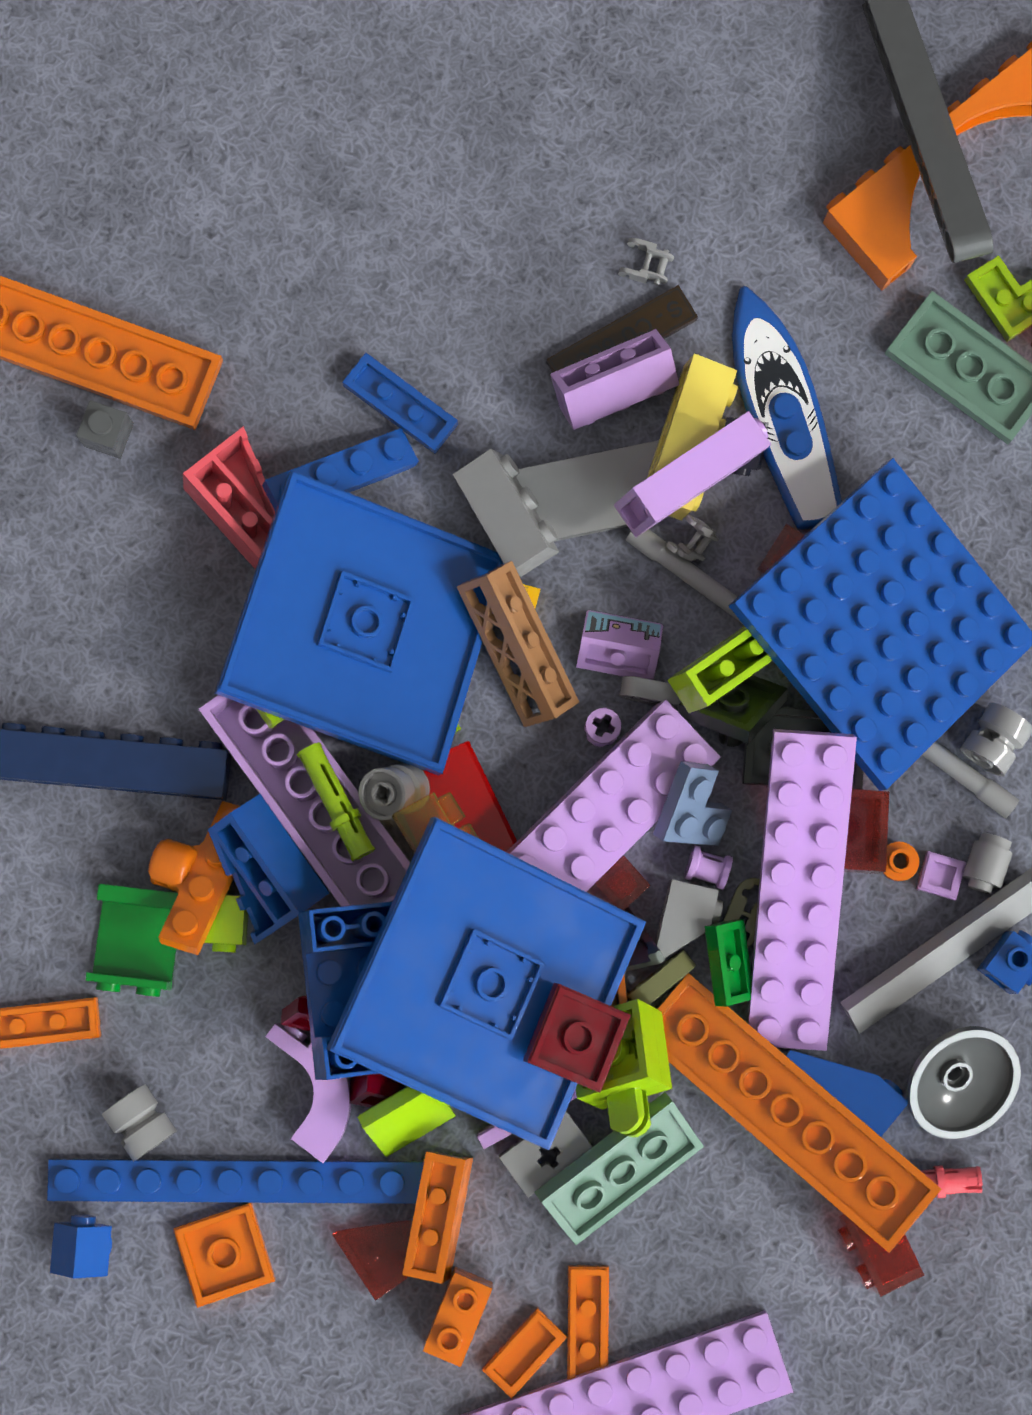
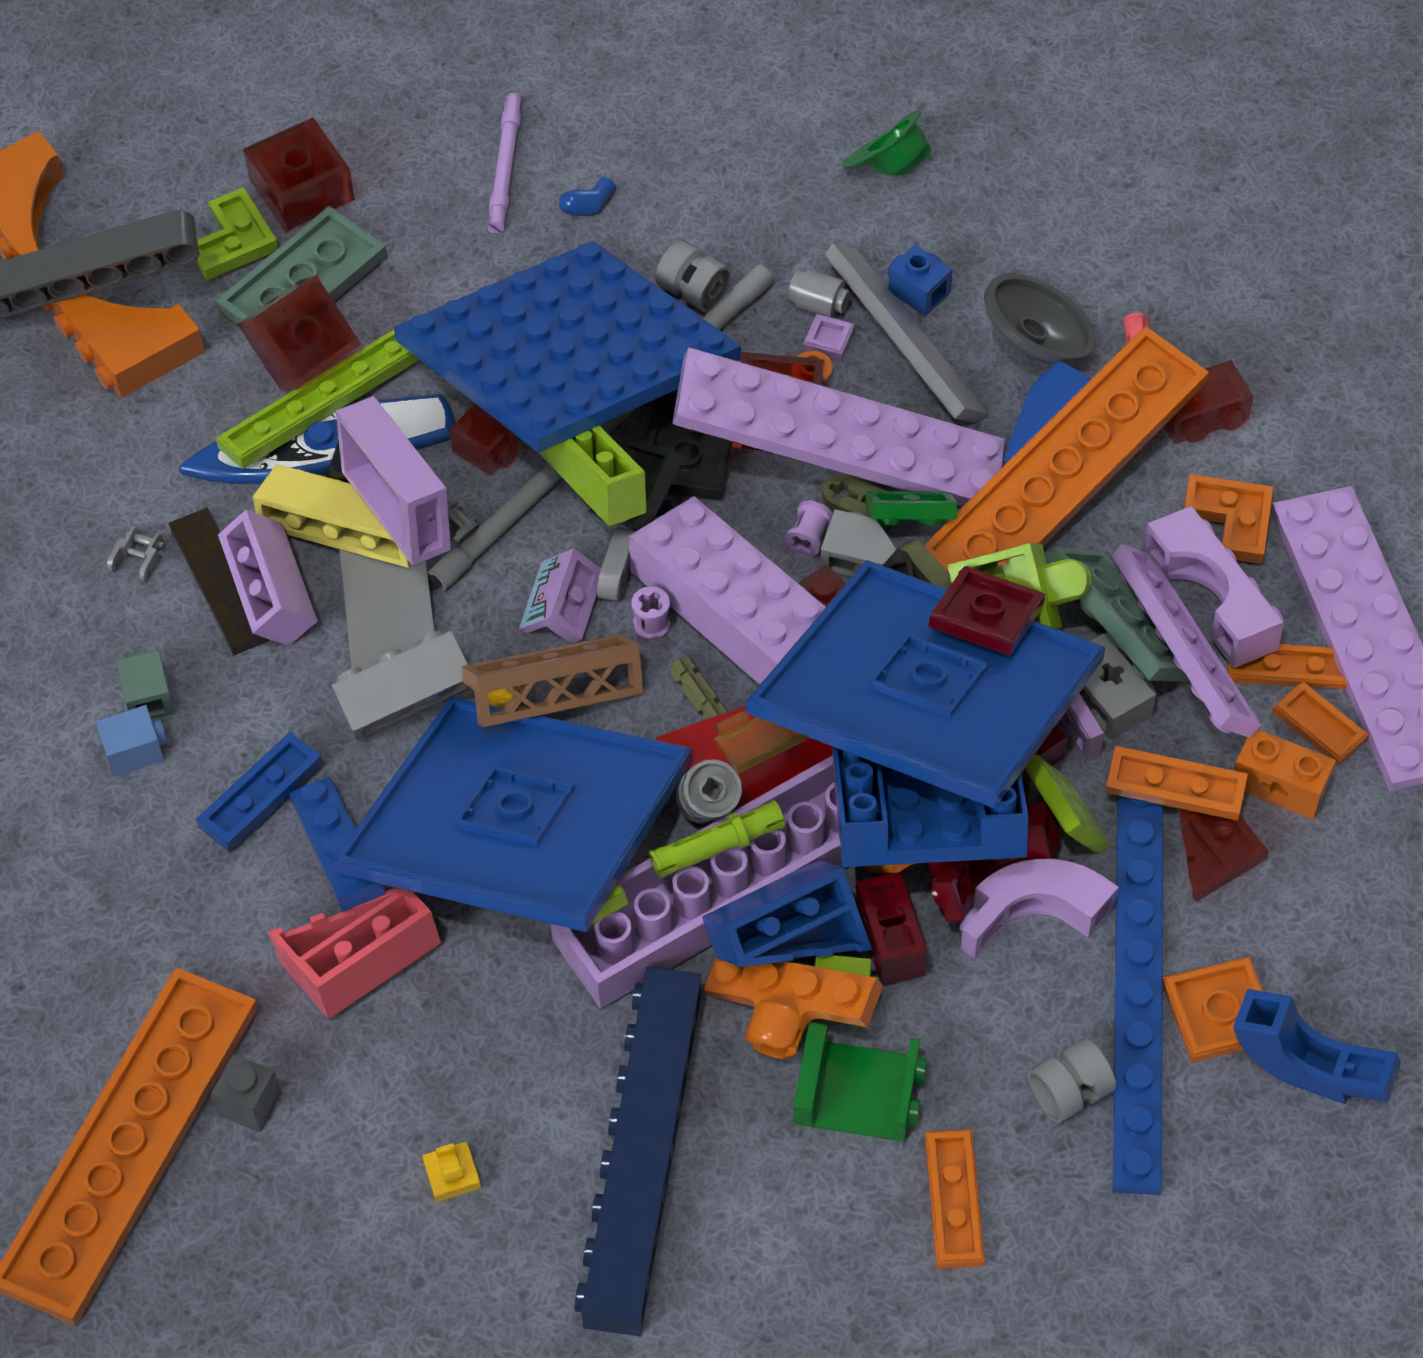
camera: 80 degrees left, 25 degrees down
blue brick [50,1214,112,1279] -> none
sand blue plate [653,761,732,846] -> none
none -> medium blue brick [95,705,168,777]
none -> sand green brick [116,650,175,719]
none -> lime tile [216,319,420,469]
none -> clear red brick [237,275,361,392]
none -> yellow tile [422,1141,481,1202]
none -> olive axle [670,656,728,720]
none -> dark red brick [856,871,927,985]
none -> lavender plate [1112,544,1261,738]
none -> lavender arch [1144,506,1284,668]
none -> orange plate [1184,474,1274,564]
none -> blue arch [1233,989,1401,1104]

